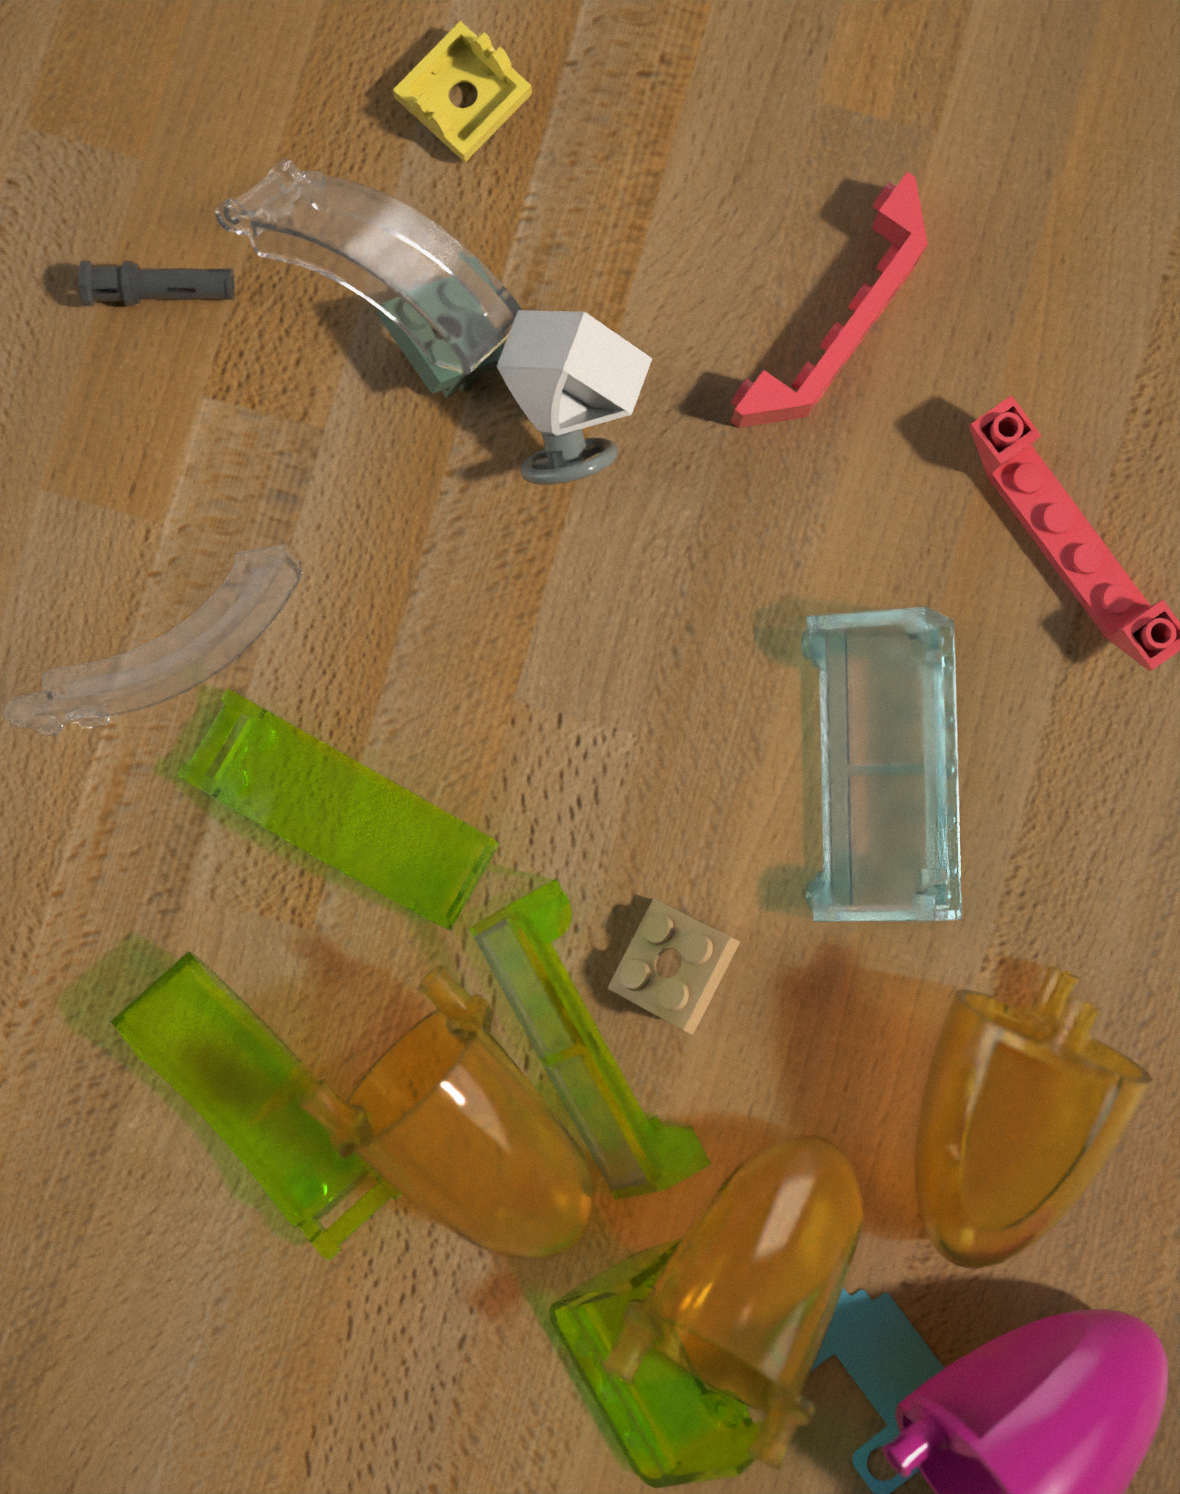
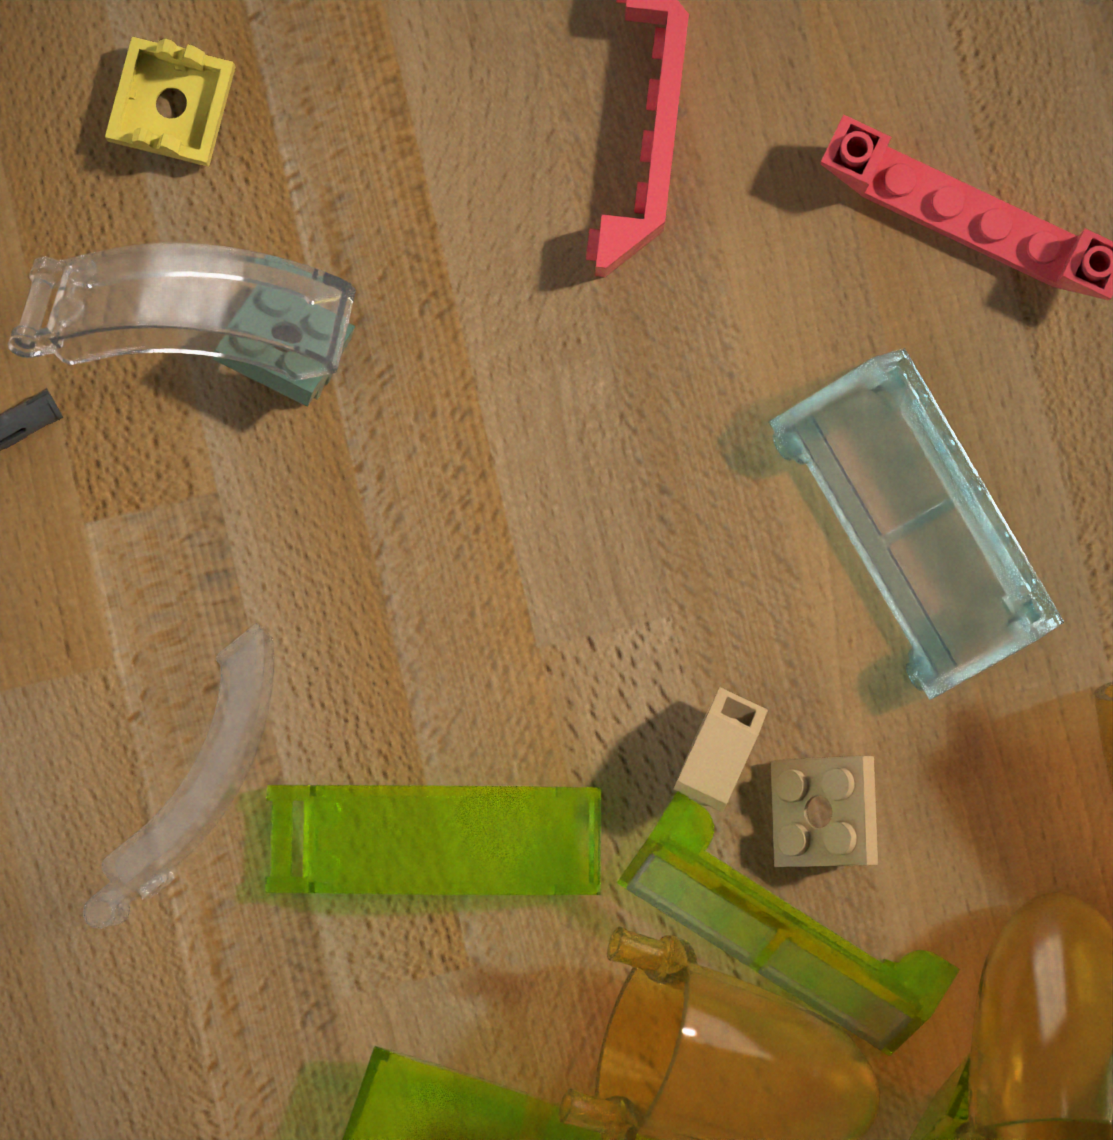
camera: 30 degrees left, 0 degrees up
white piece [497,310,653,485] -> none
none -> tan slope [673,687,768,812]

